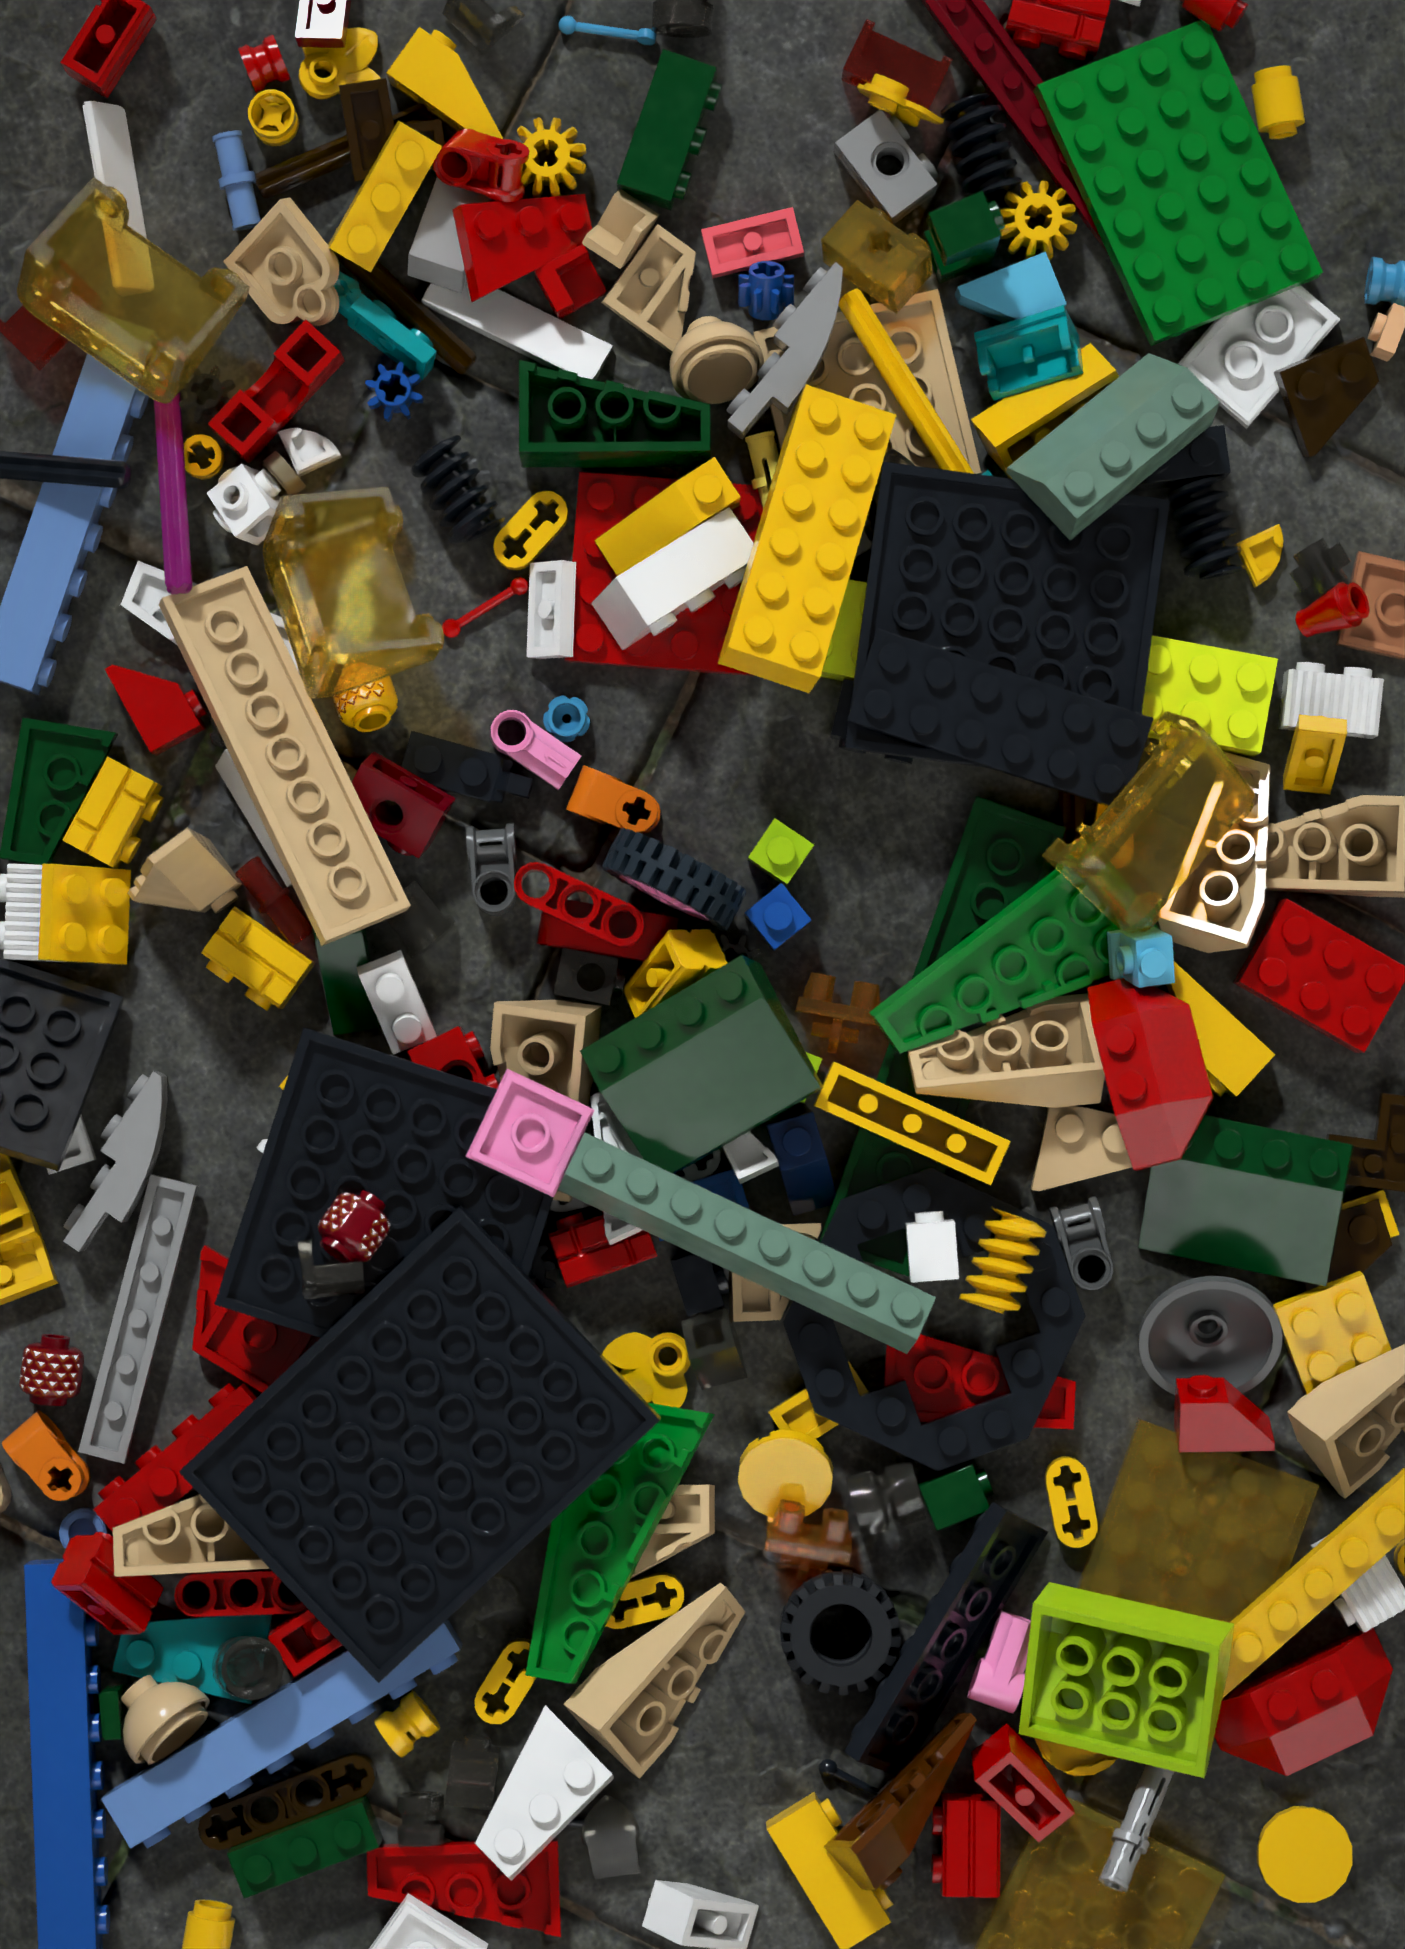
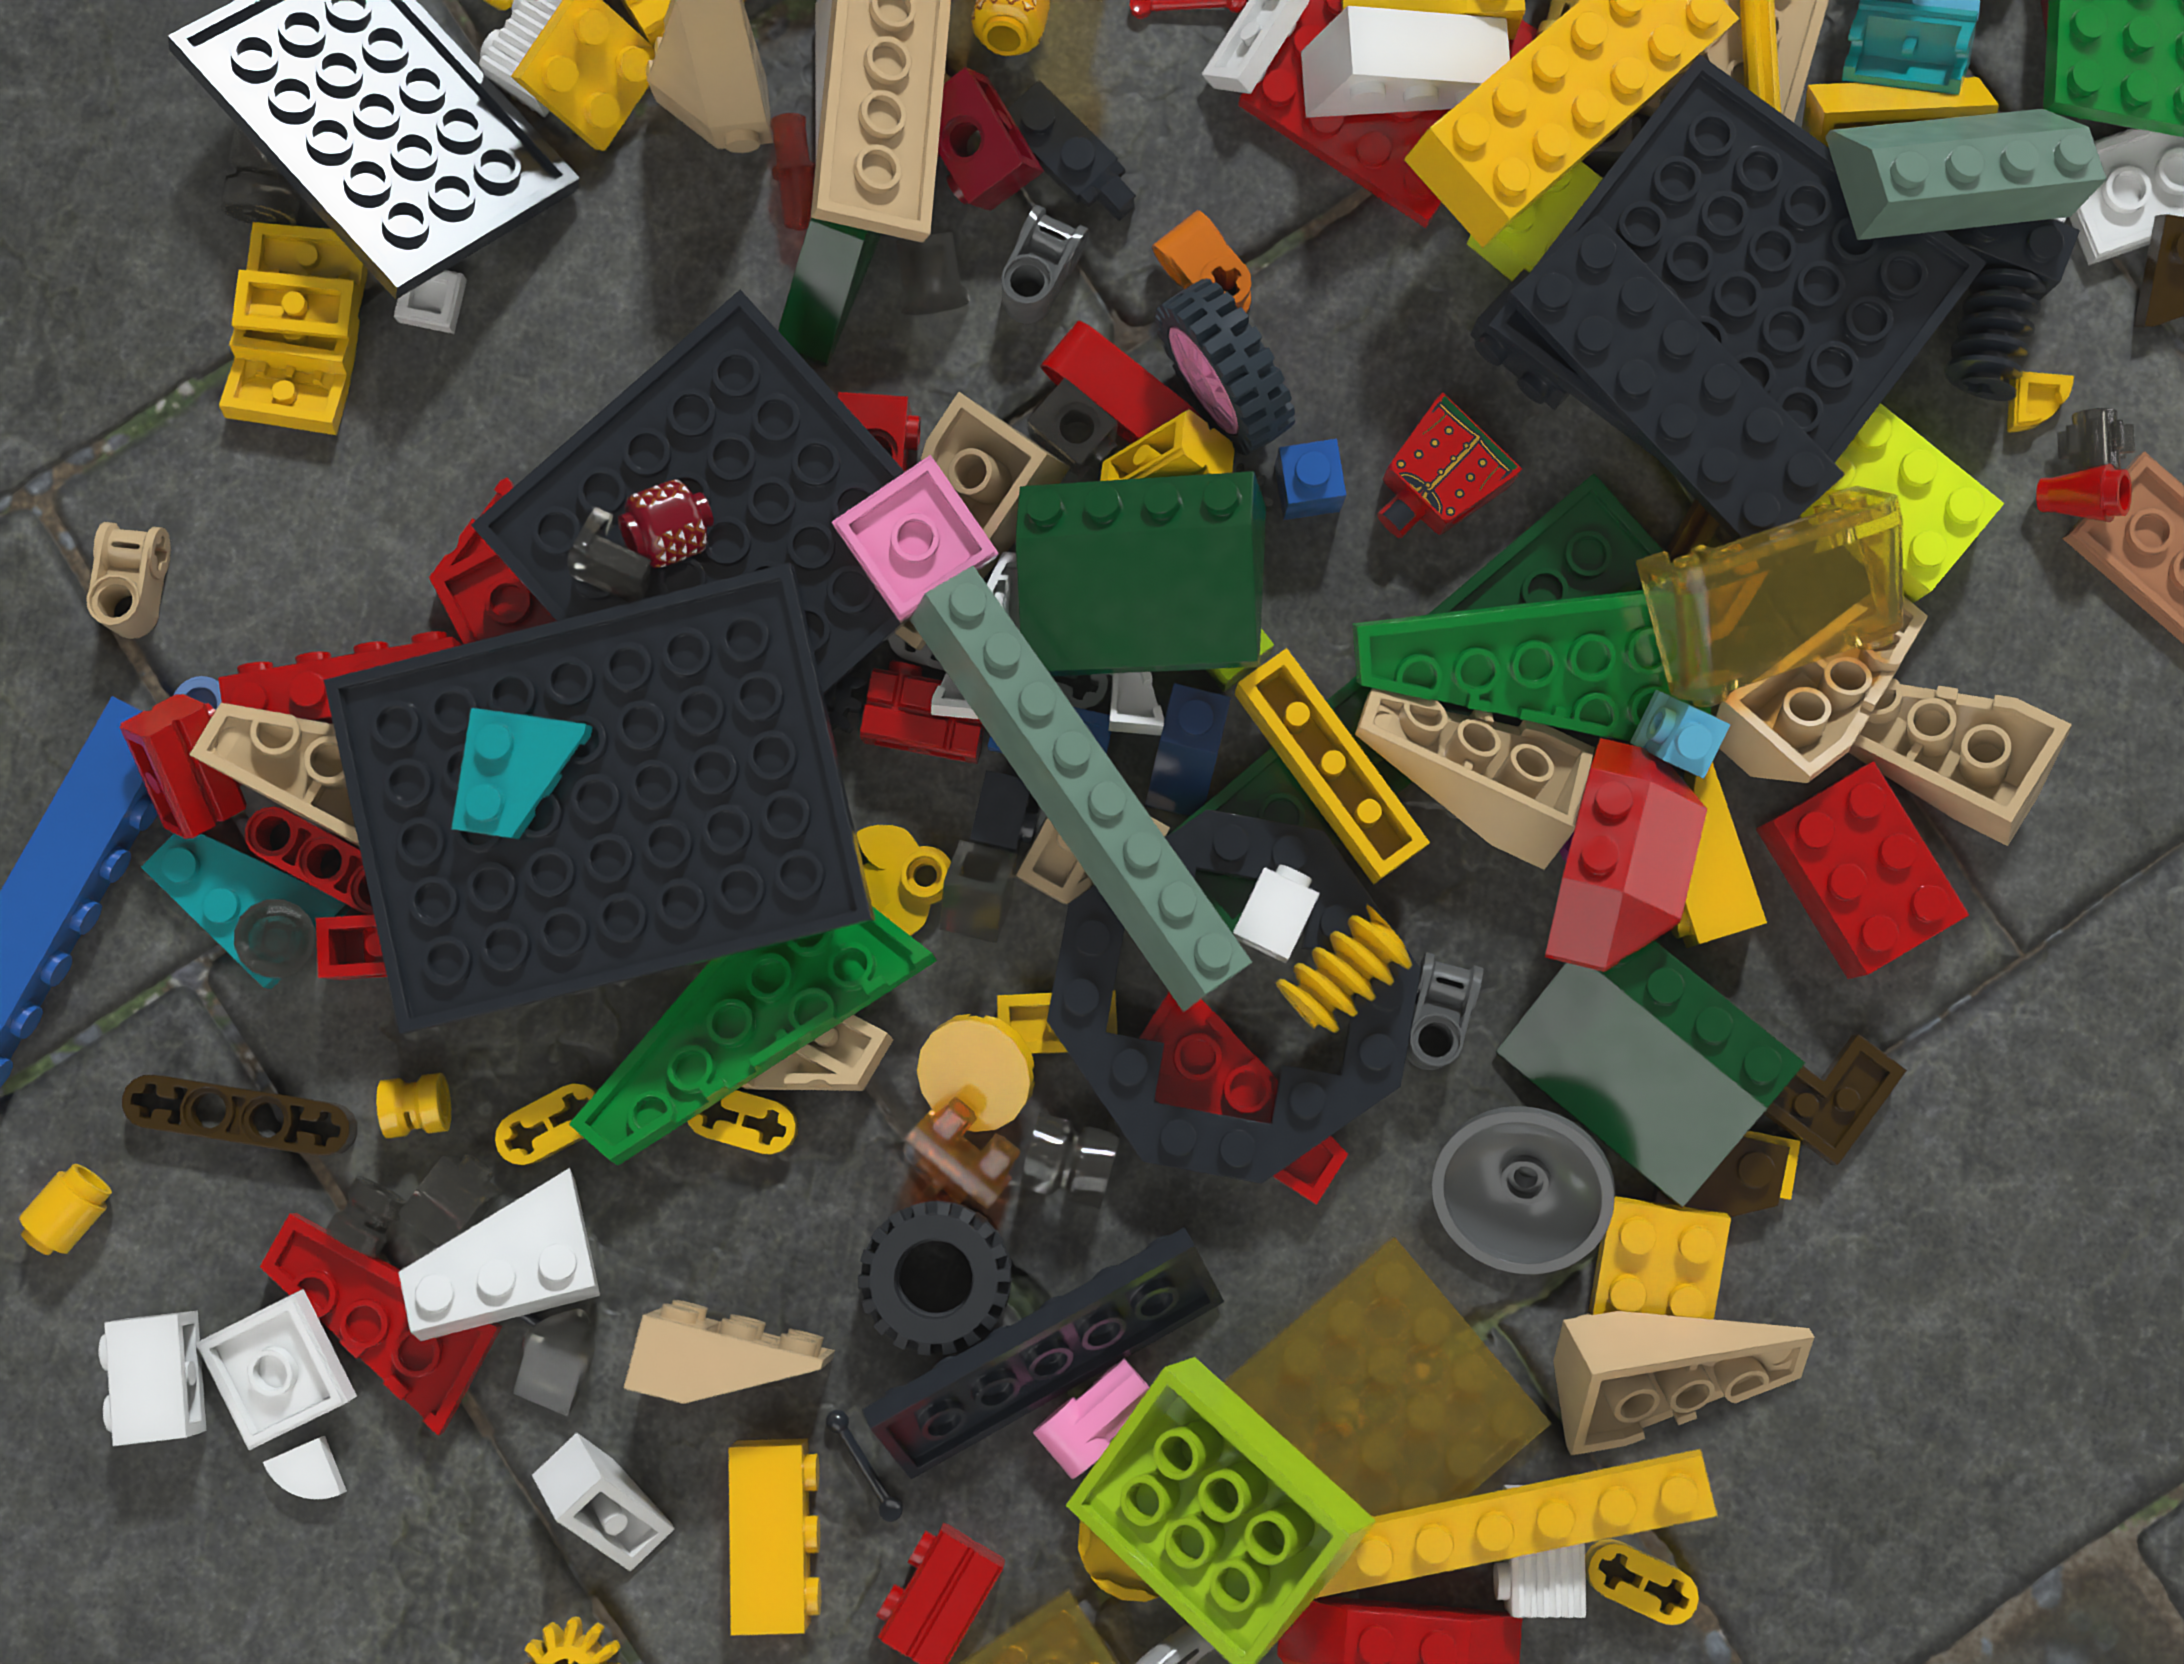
camera: 30 degrees right, 5 degrees down
orange piece [2,1410,91,1501] -> none
dark red head [19,1334,84,1406] -> none
light grey slope [63,1071,168,1252] -> none
light grey plate [78,1174,198,1464] -> none
dark green tile [99,1685,126,1740] -> none
medium blue brick [101,1619,463,1849] -> none
tan piece [121,1675,210,1764] -> none
yellow brick [201,906,315,1011] -> none
dark green brick [227,1794,383,1899] -> none
white plate [357,950,437,1055] -> none
bright pink piece [490,710,581,790] -> none
red beam [514,862,645,948] -> none
dark azure plate [543,696,590,742] -> none
tan wedge [563,1583,745,1779] -> none
lime brick [747,818,814,887] -> none
clear orange hips [795,972,880,1054] -> none
reddish brown wedge [824,1713,977,1890] -> none
dark green brick [917,1461,994,1531] -> none
red slope [971,1723,1075,1842] -> none
tan wing [1031,1106,1132,1191] -> none
yellow beam [1045,1456,1098,1548] -> none
red slope [1174,1375,1275,1453] -> none
white brick [1278,662,1384,739] -> none
yellow plate [1283,714,1347,795] -> none
none -> teal wing [452,708,592,839]
none -> tan slope [624,1300,835,1403]
none -> red torso [1377,393,1522,538]

